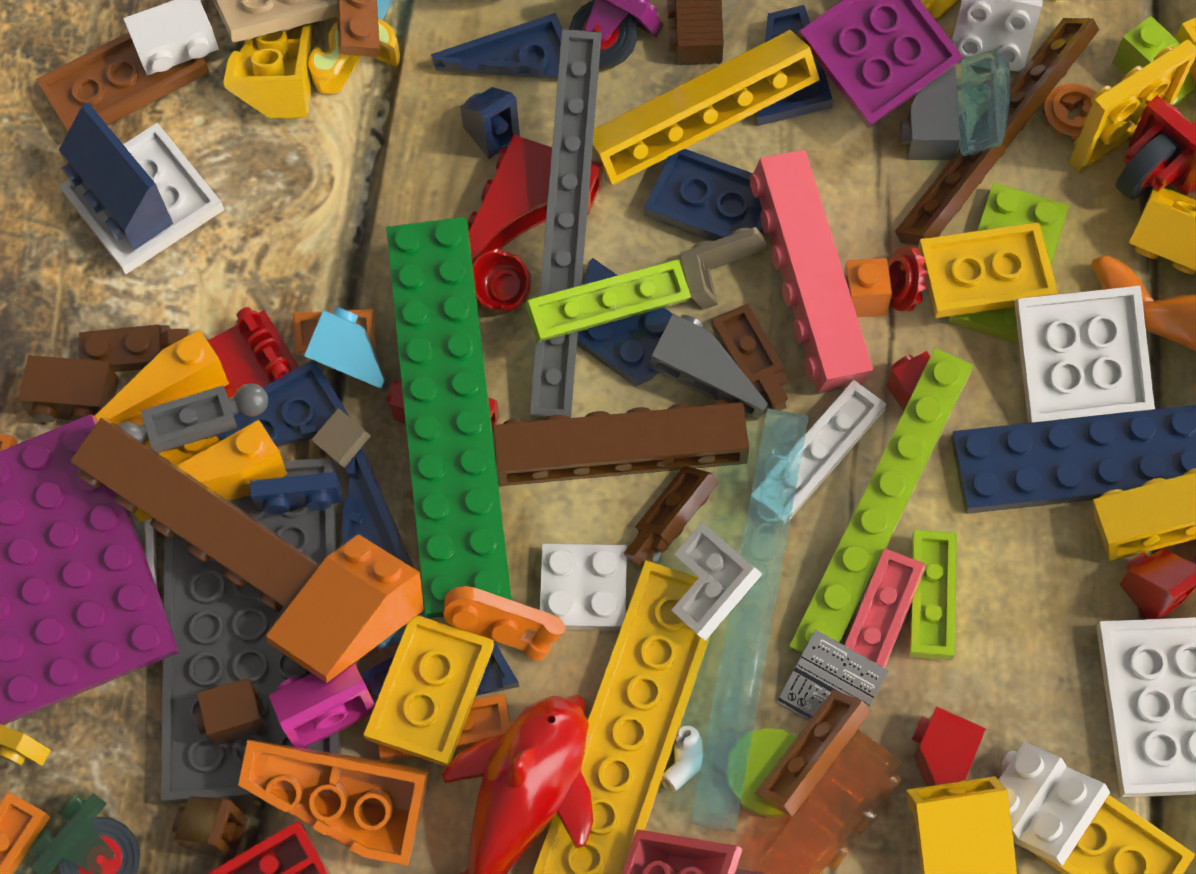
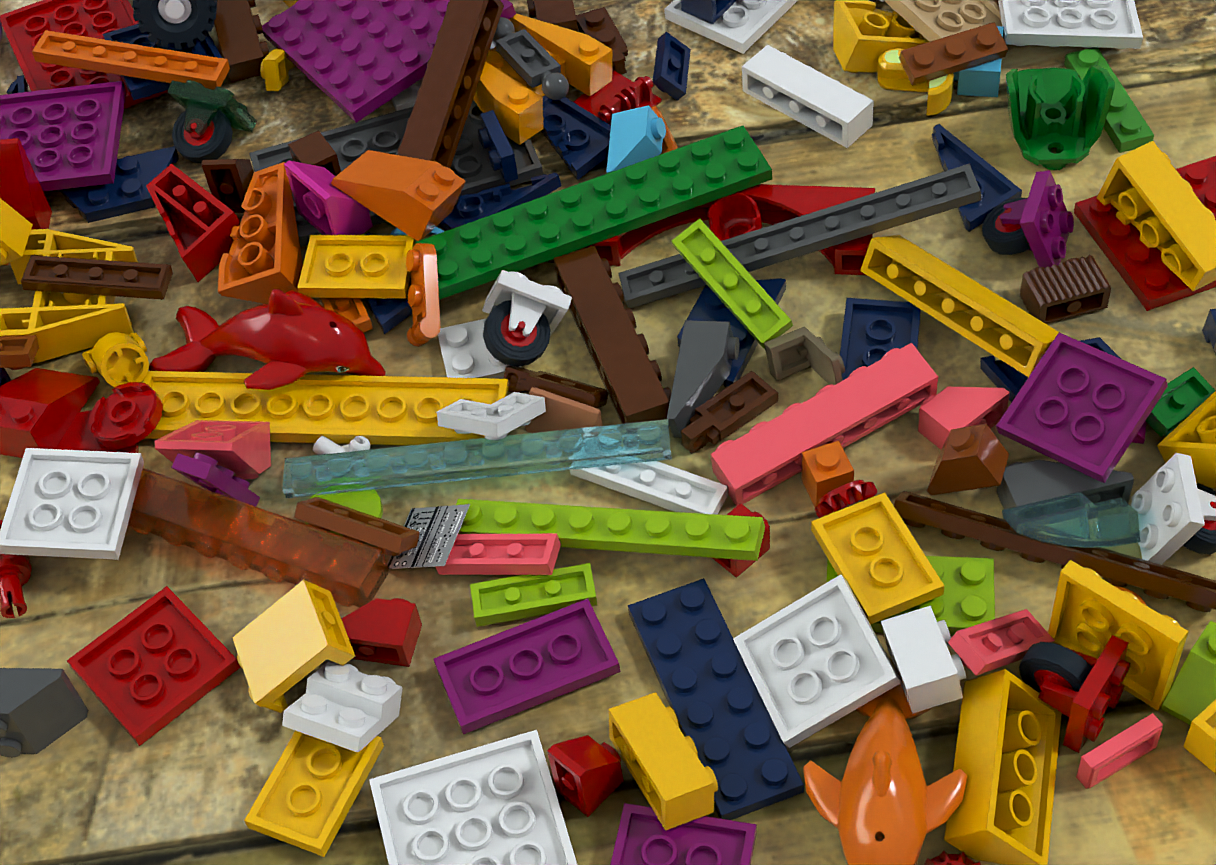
camera: 80 degrees right, 15 degrees down
dark tan tile [312,408,371,468] -> none
dark blue slope [460,87,520,159] -> none
none -> magenta plate [433,599,621,735]
none -> plate [482,270,572,367]
none -> nougat slope [525,387,604,450]
none -> dark blue plate [653,32,691,101]
none -> white brick [742,45,874,148]
none -> white brick [881,606,966,714]
none -> coral slope [918,386,1010,450]
none -> dark orange slope [927,424,1009,496]
none -> coral plate [947,609,1055,676]

